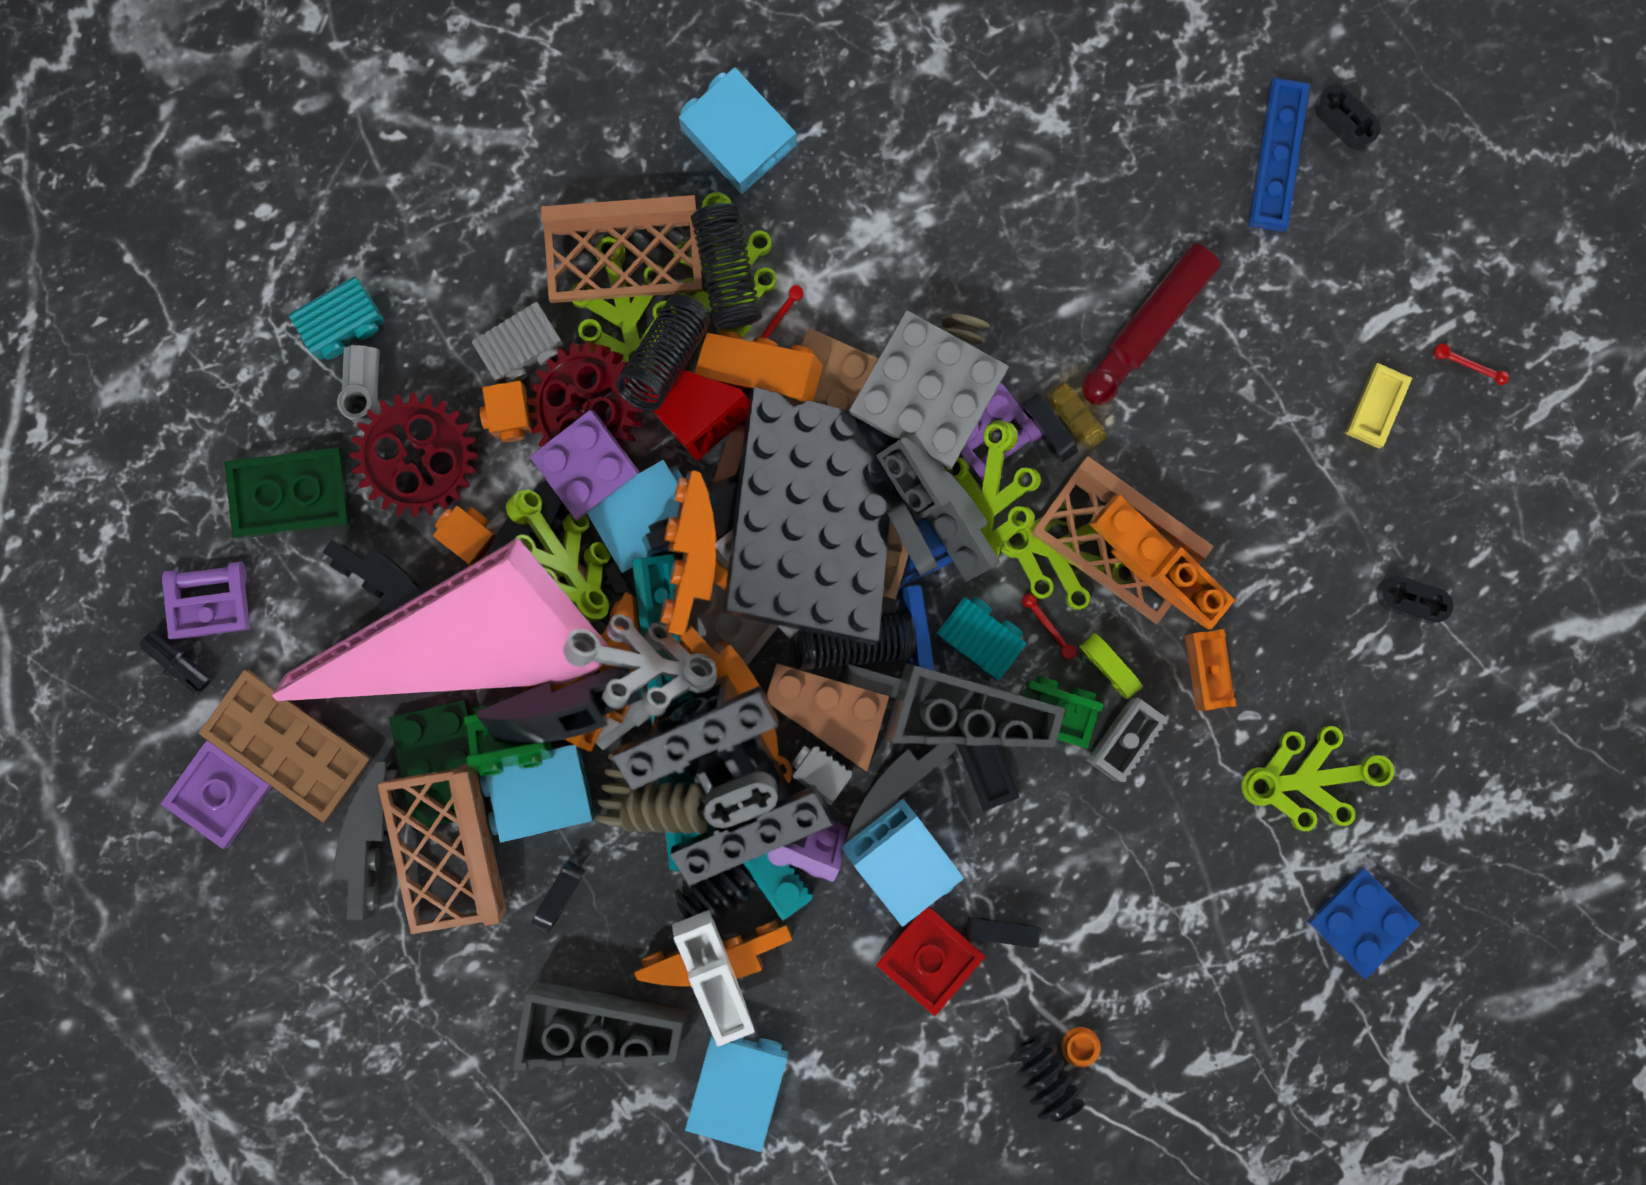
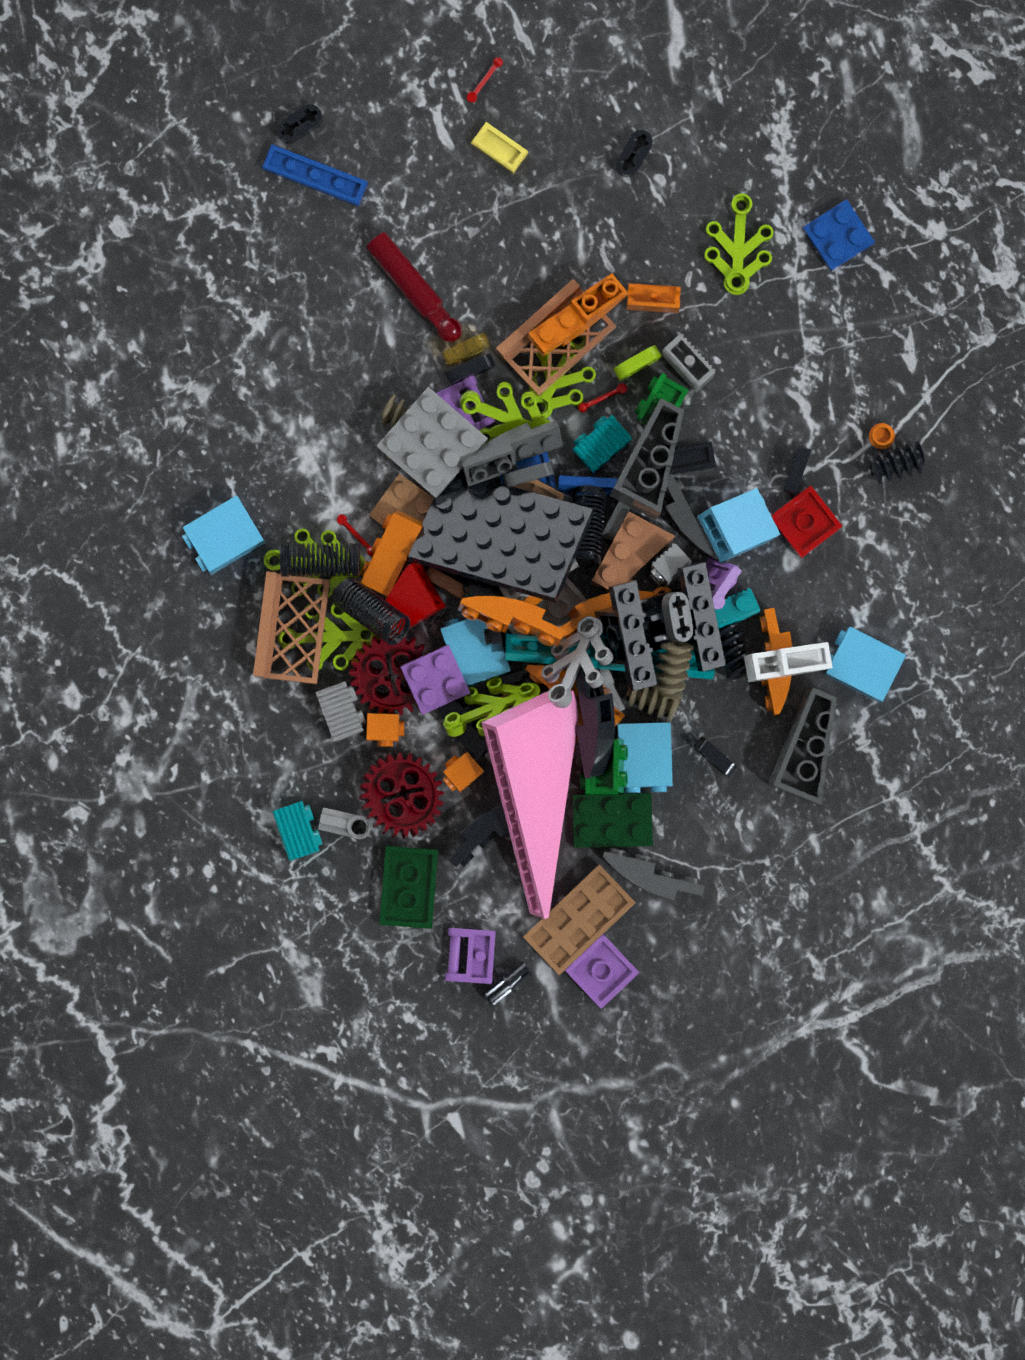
camera: 80 degrees left, 0 degrees up
nougat fence [377,764,507,934] -> none

